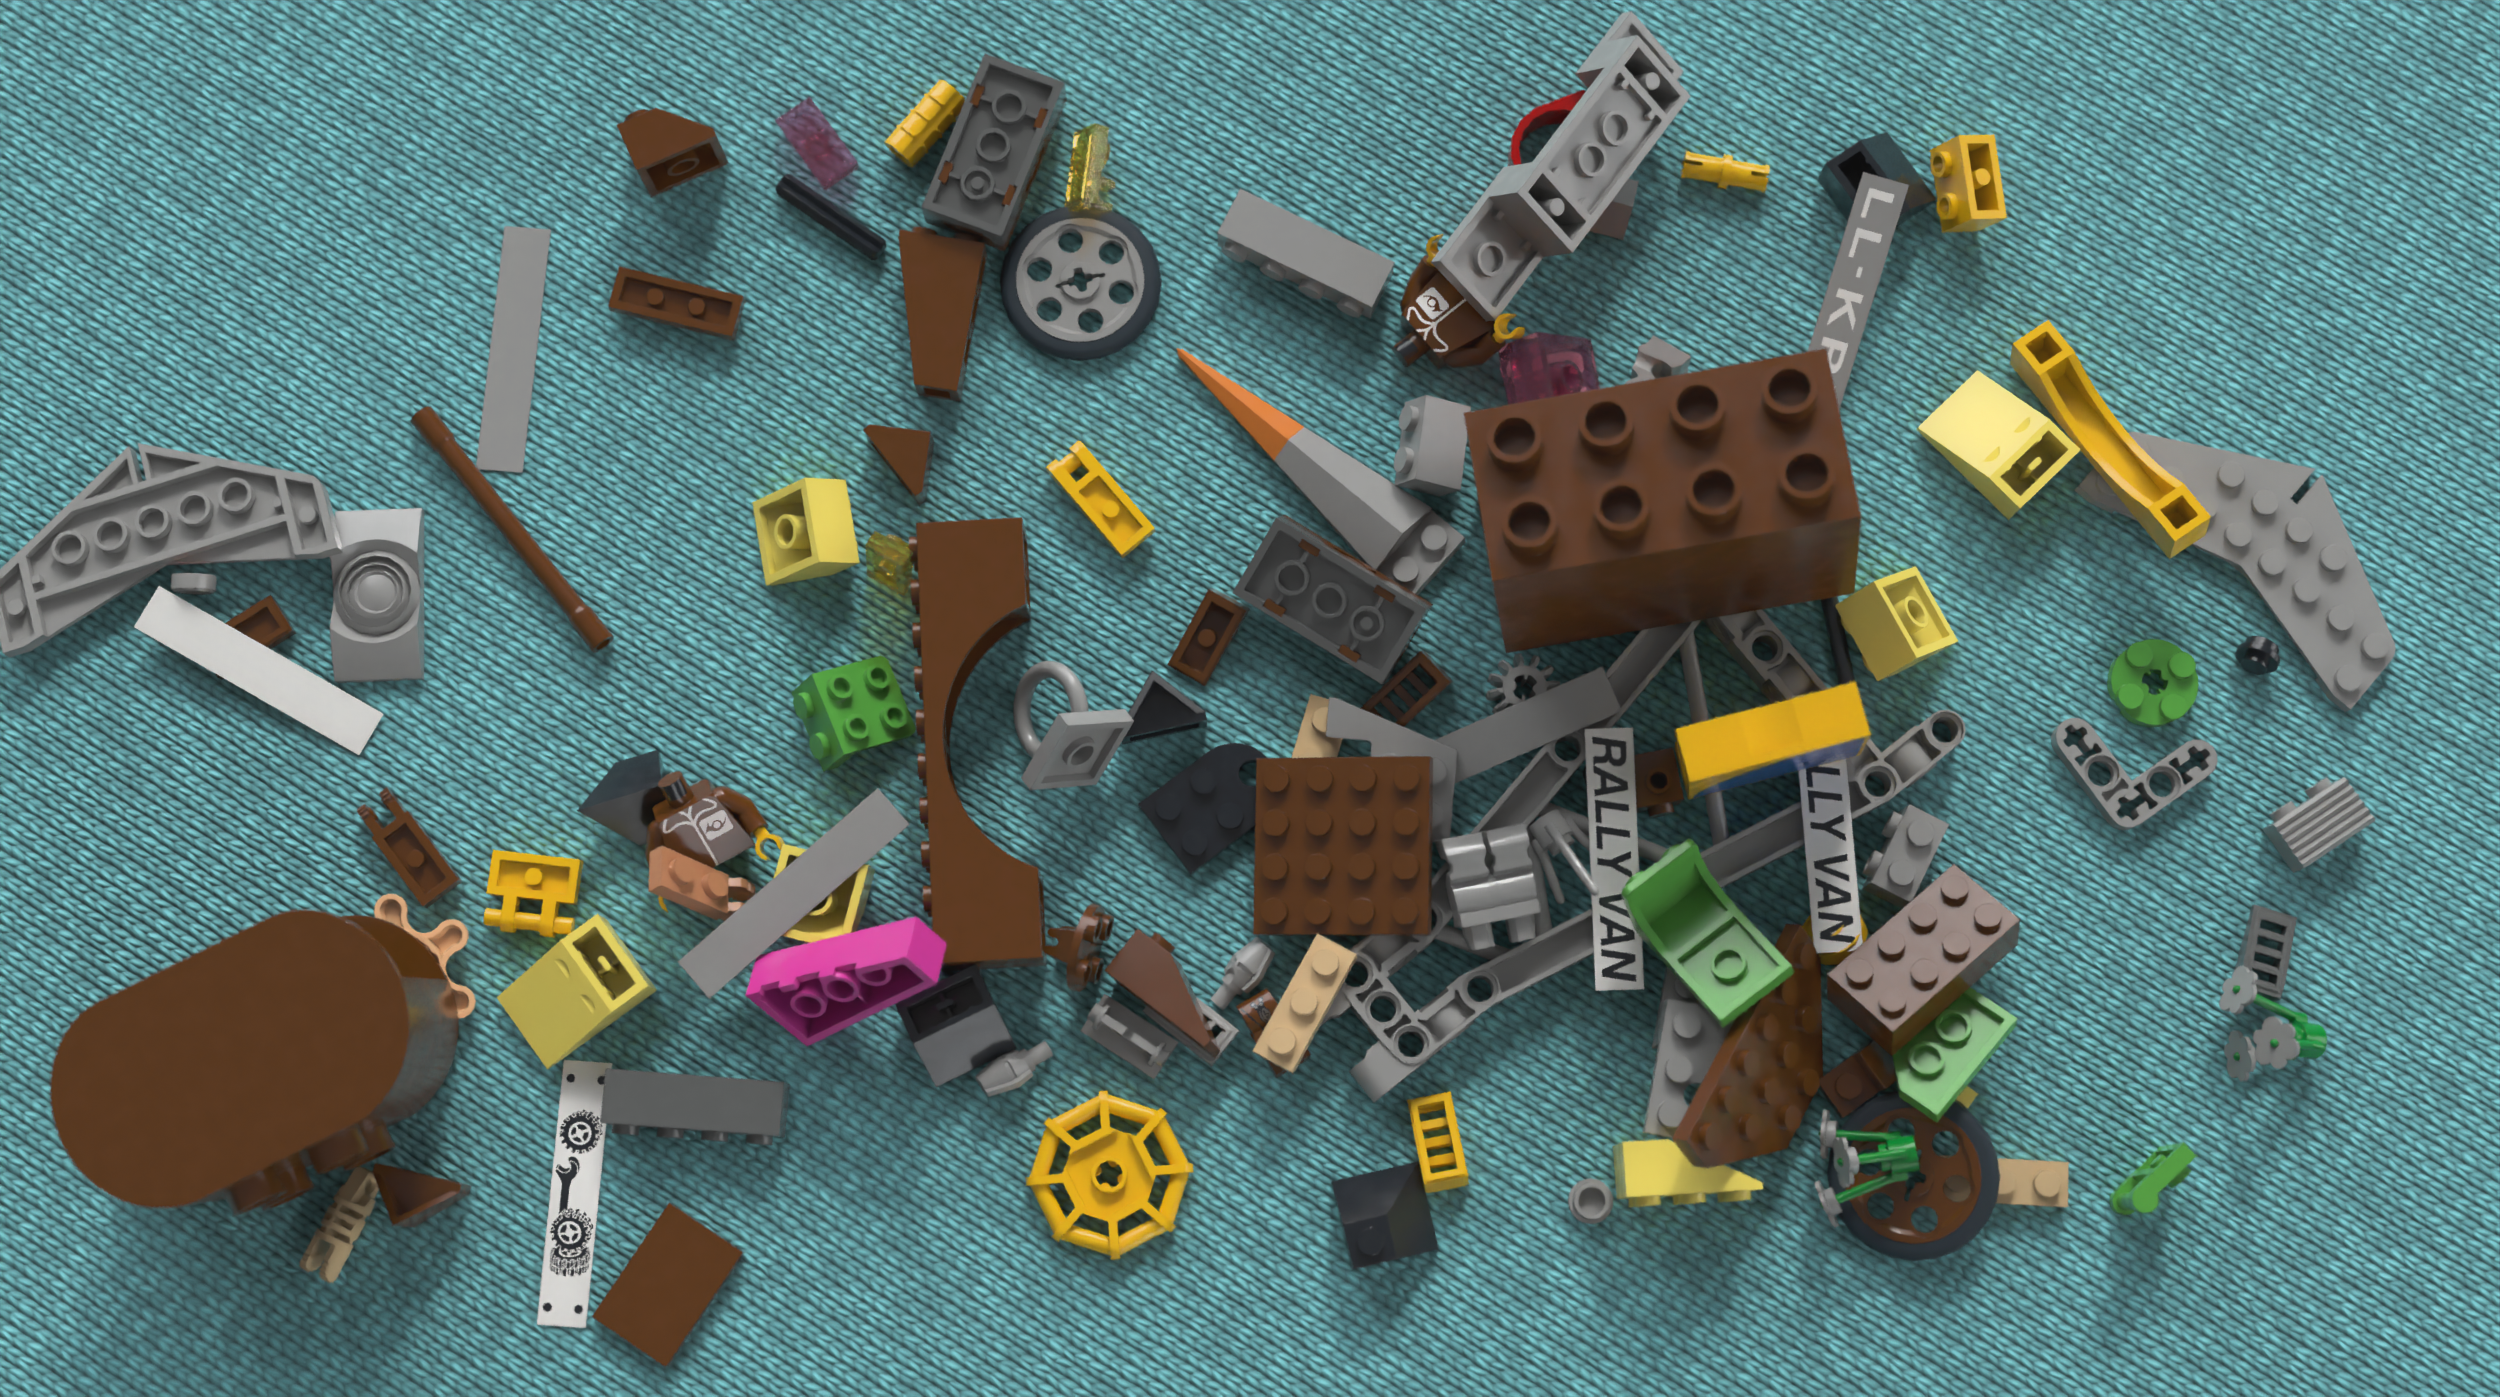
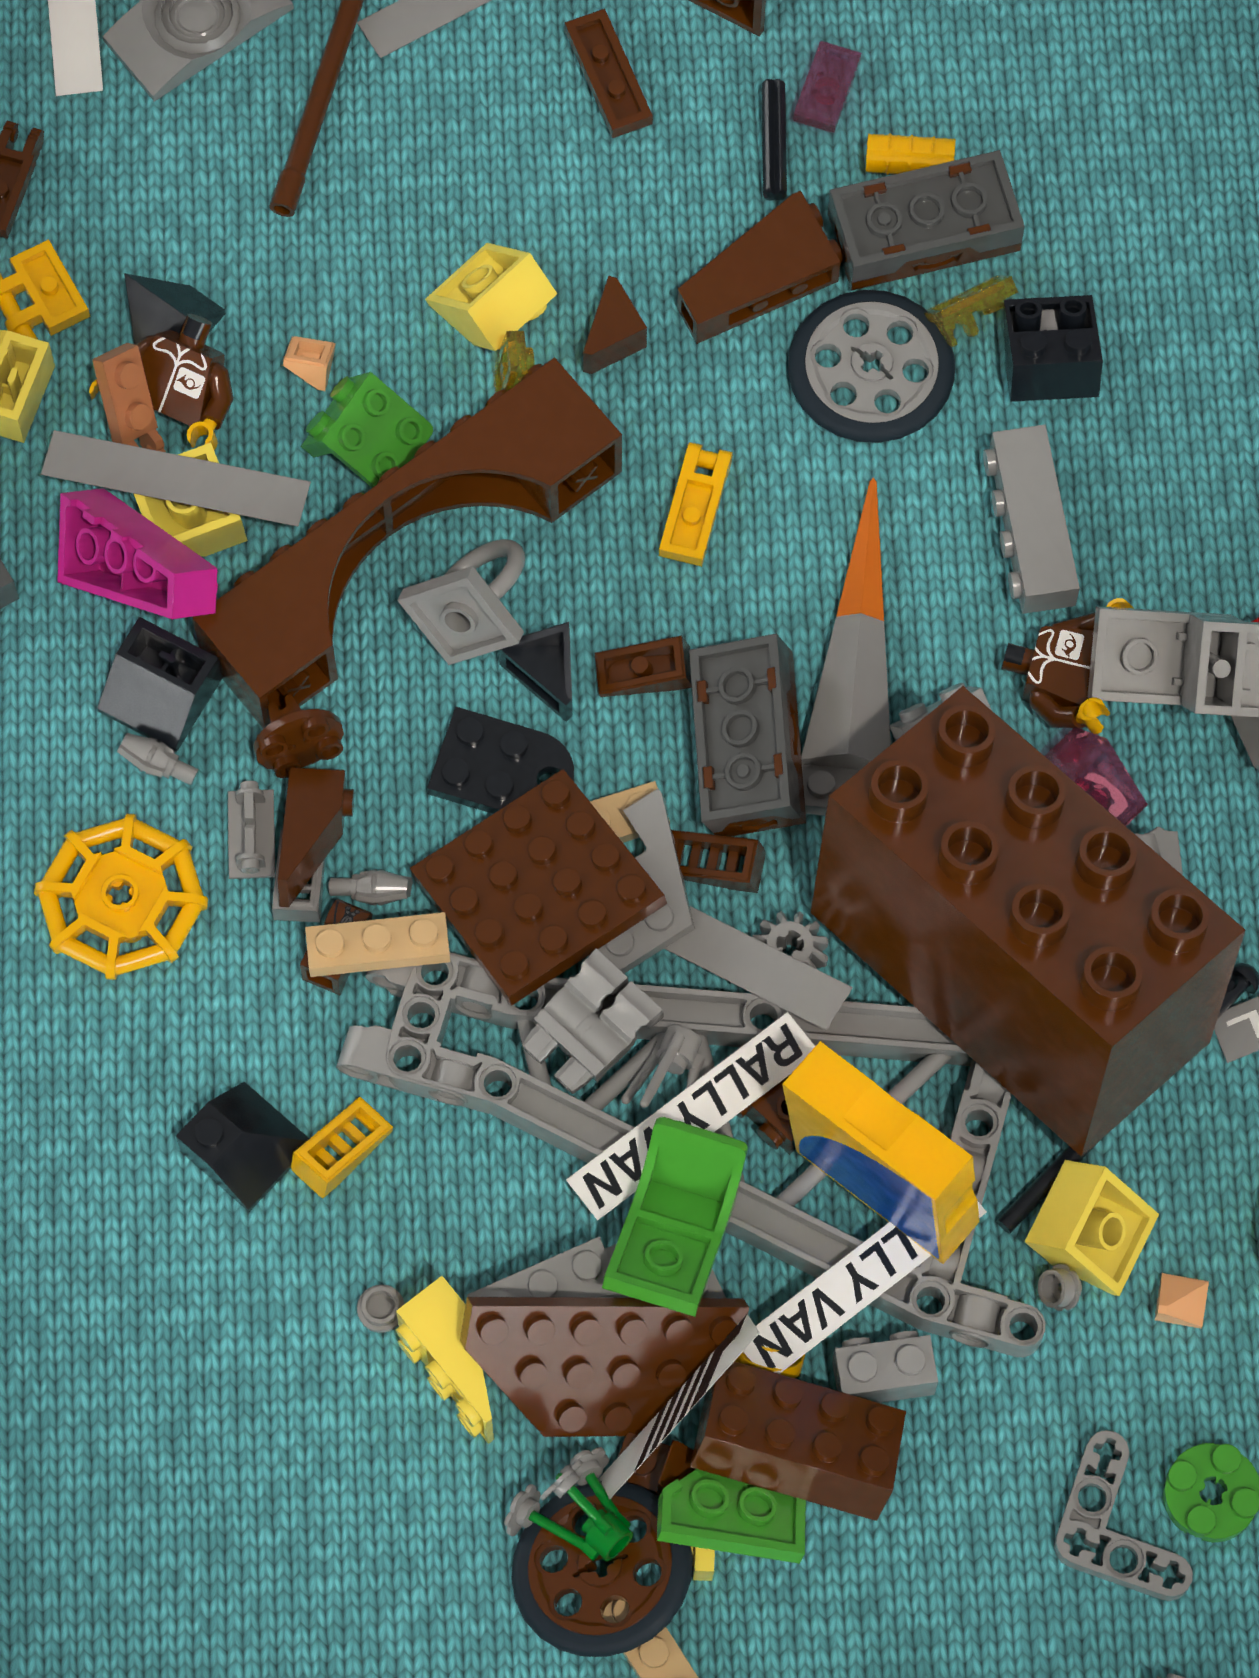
camera: 55 degrees right, 10 degrees down
none -> light nougat slope [283,336,336,391]
none -> white sticker [599,1314,760,1499]
none -> black slope [1003,295,1103,402]
none -> light grey plate [1038,1264,1082,1311]
none -> light nougat slope [1154,1273,1209,1329]

